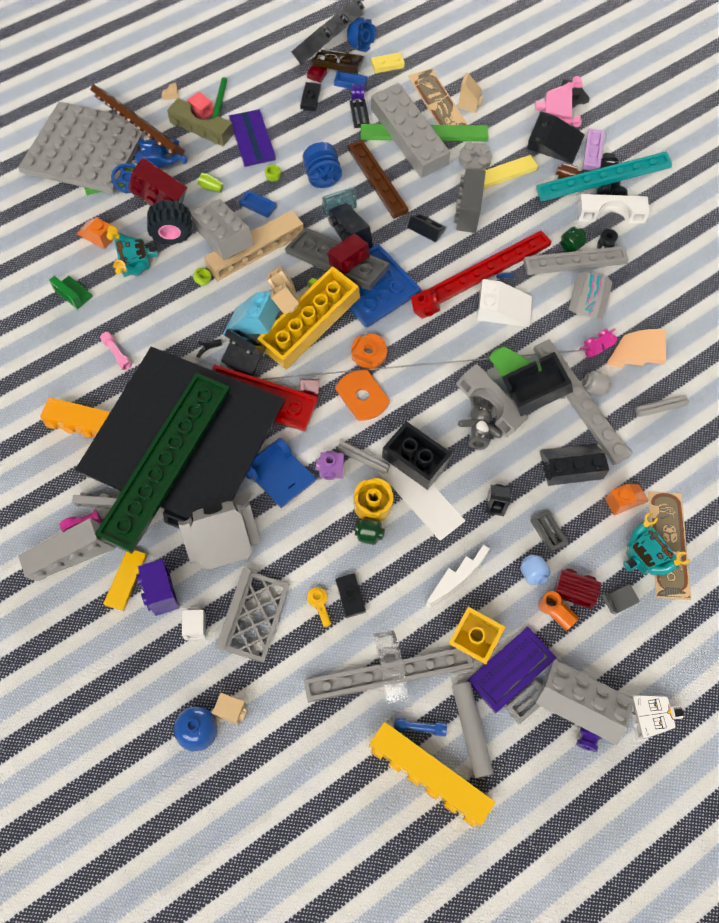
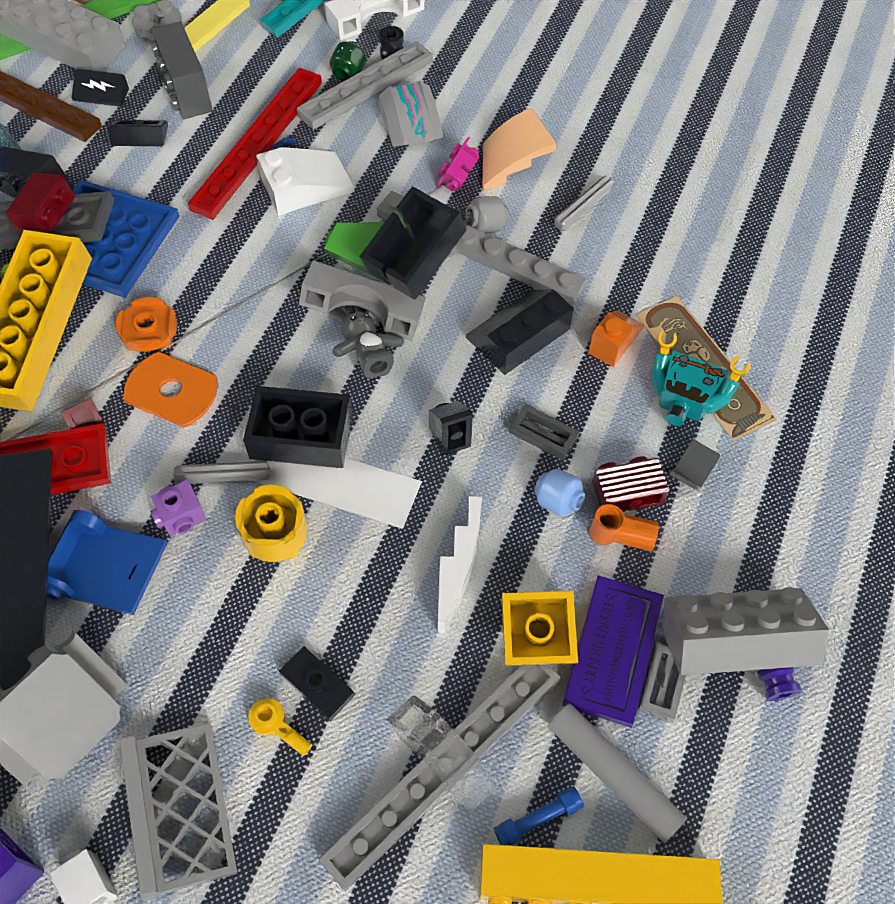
camera: 30 degrees left, 5 degrees down
dark green head [355,517,385,545] -> none
red brick [410,289,440,319] -> none
white torso [631,696,683,741] -> none
none -> black slope [71,69,129,107]

